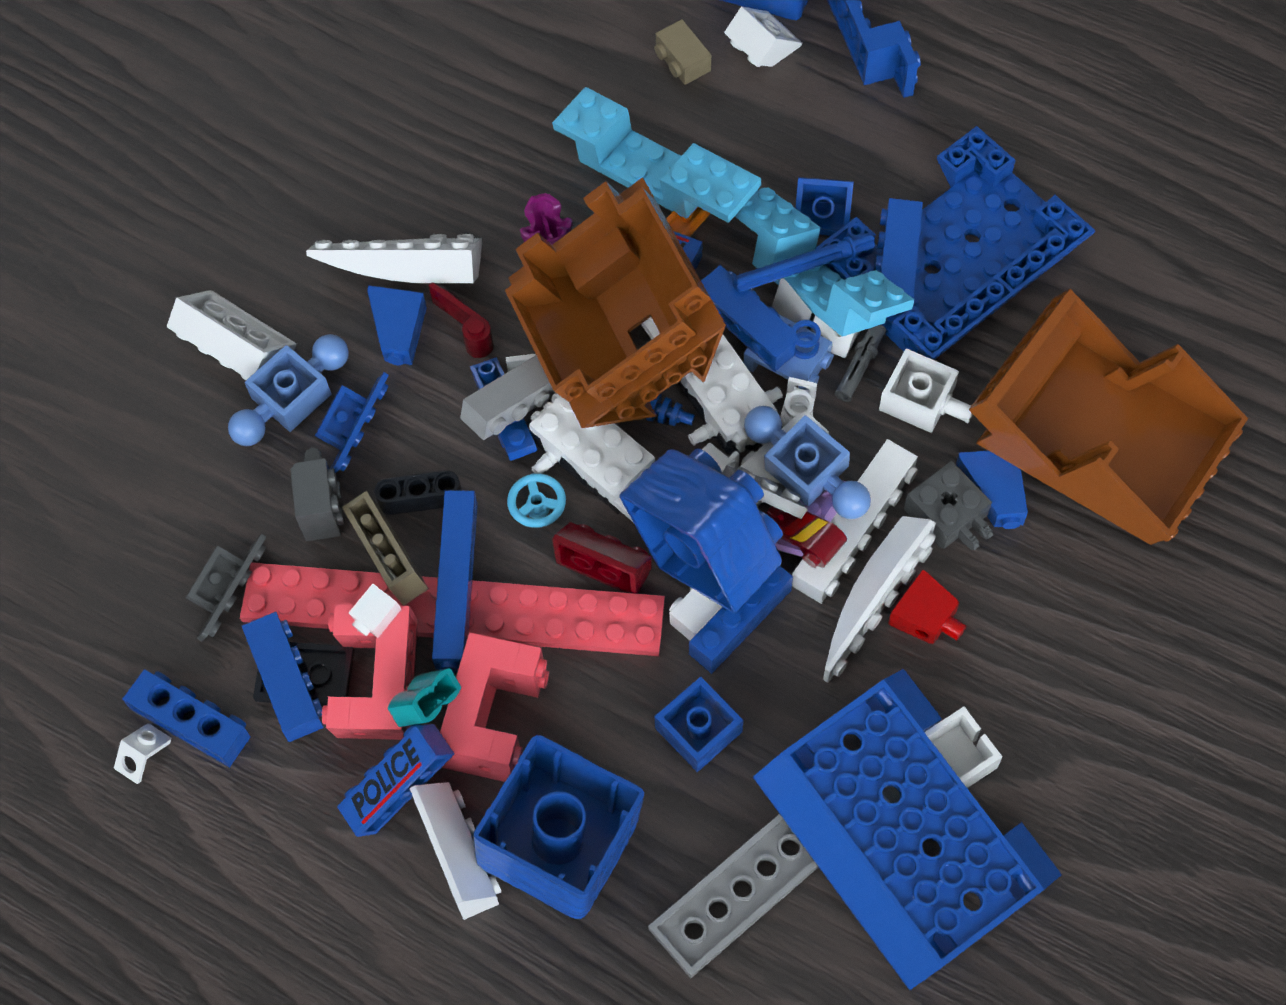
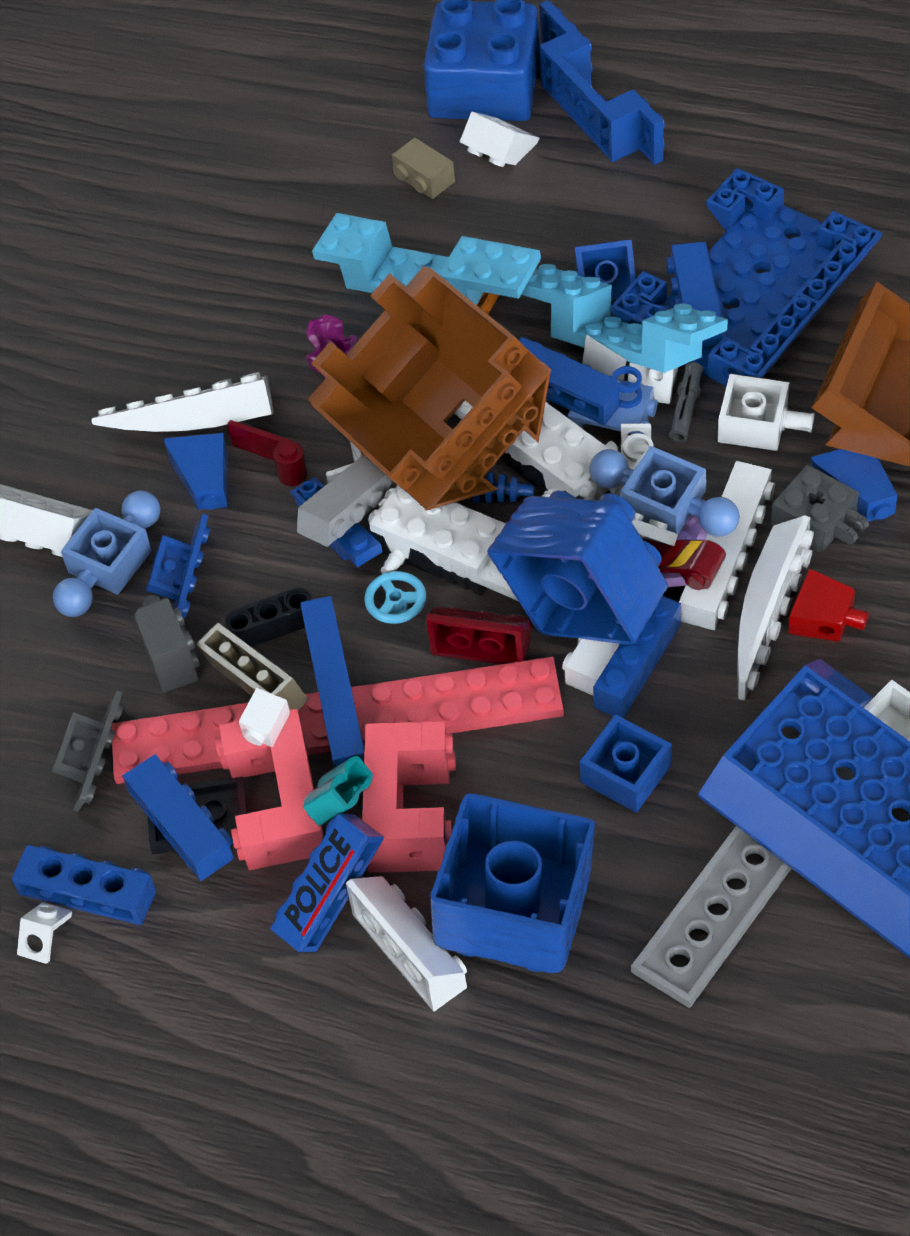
camera: 10 degrees left, 10 degrees down
blue axle [732,233,875,292] -> none

